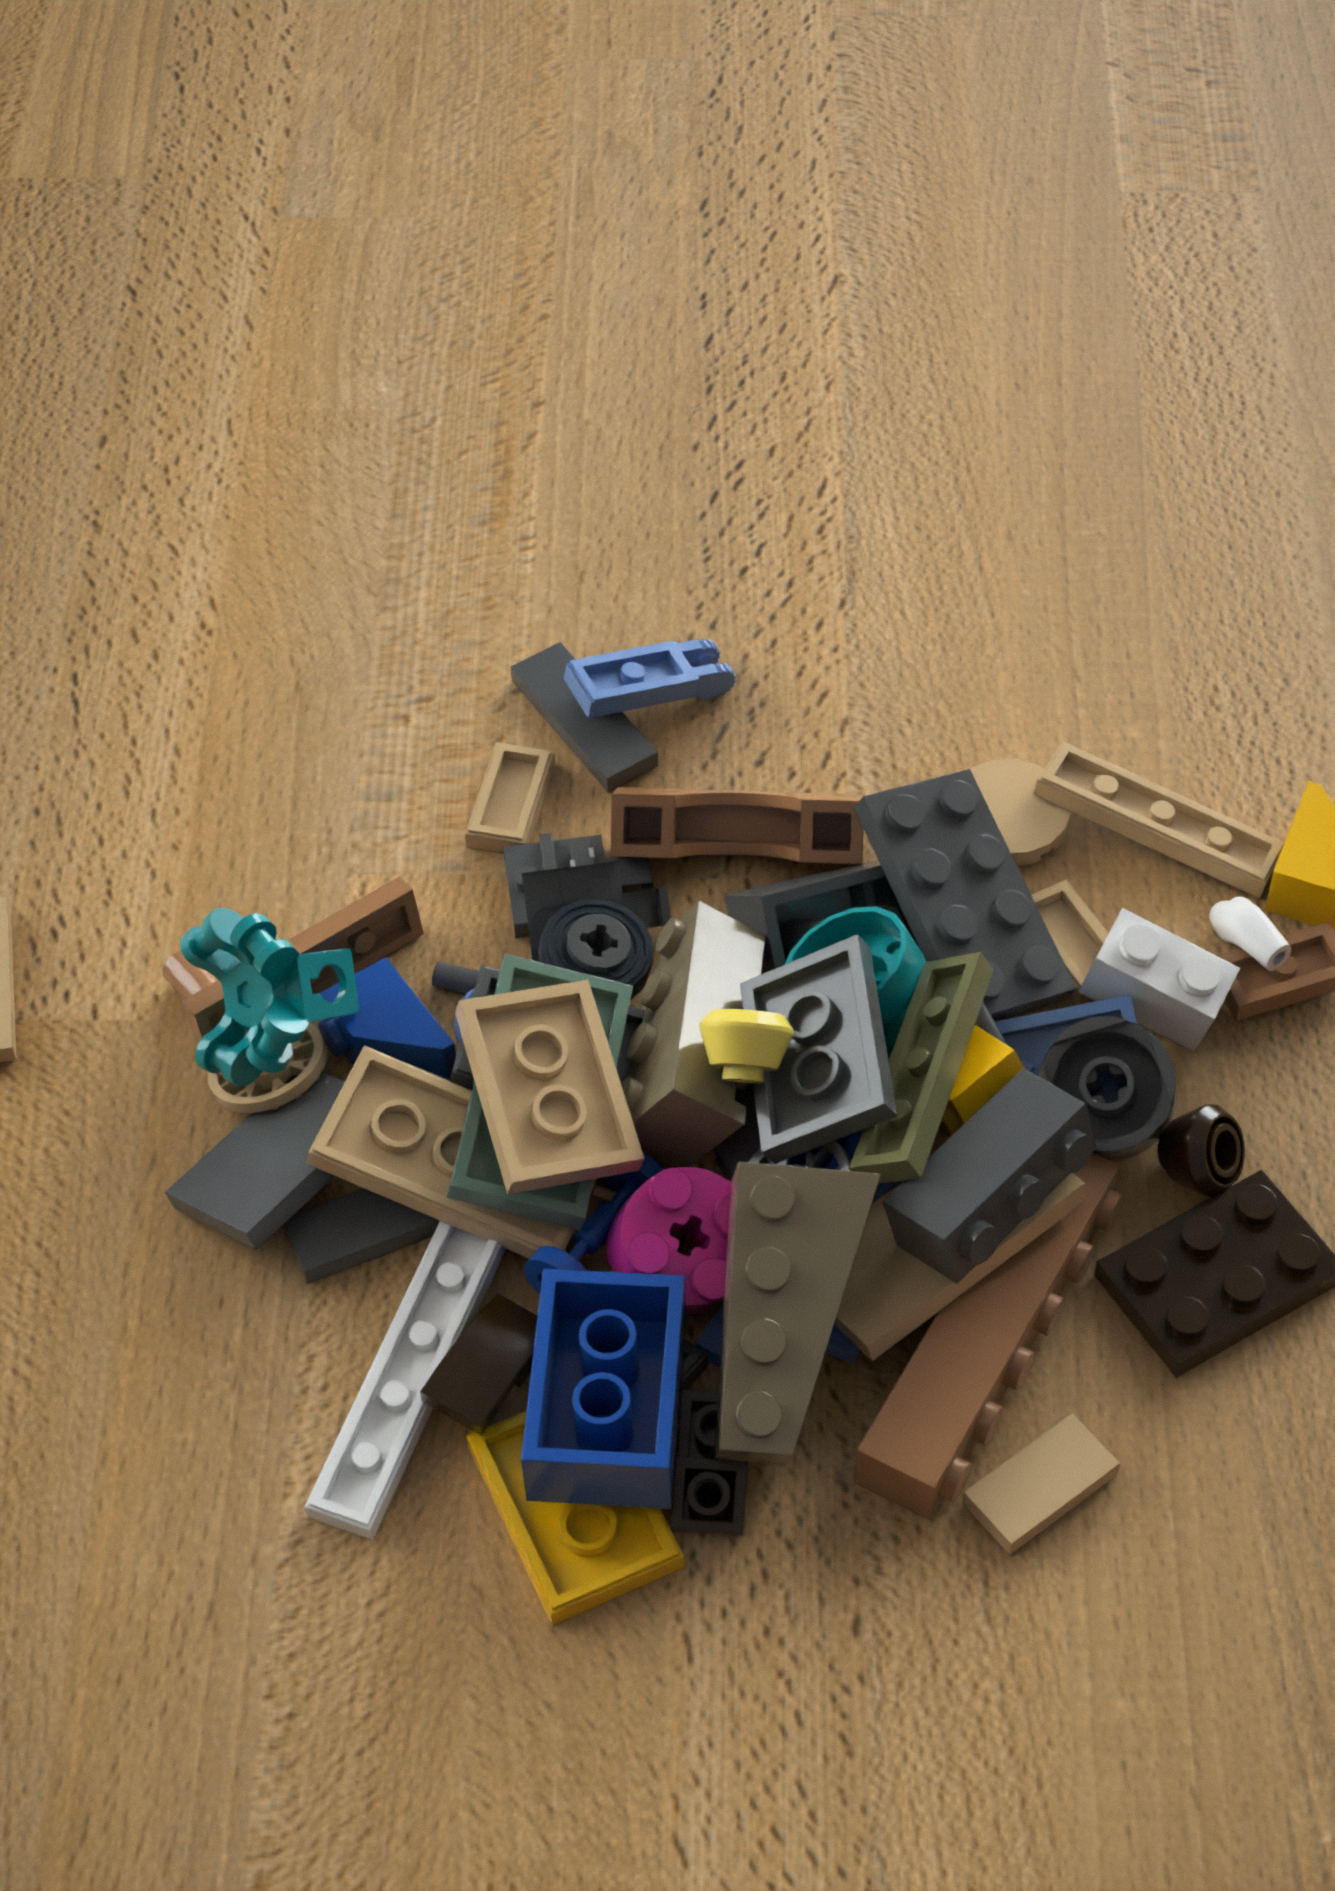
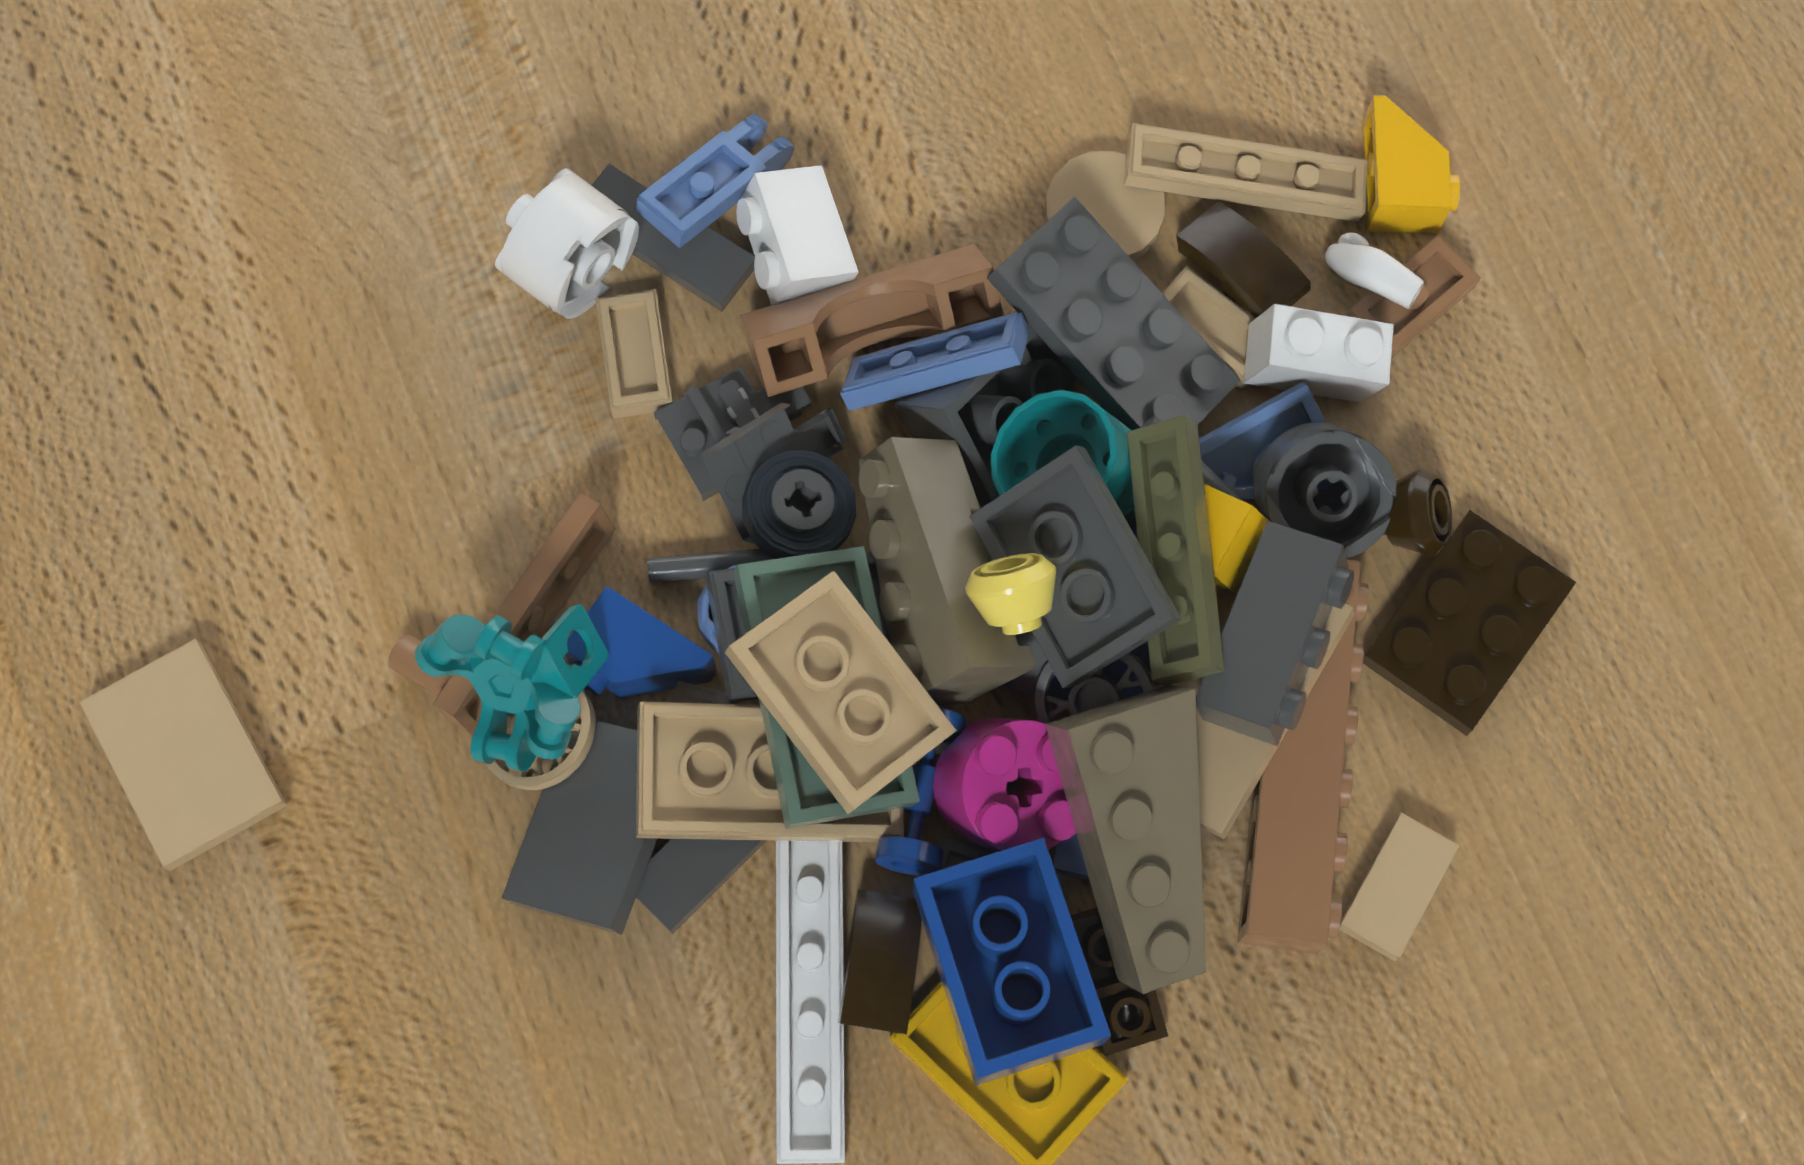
camera: 25 degrees left, 20 degrees up
none -> white brick [495,168,639,319]
none -> white brick [736,165,859,305]
none -> medium blue tile [840,312,1030,411]
none -> dark brown slope [1176,201,1311,317]

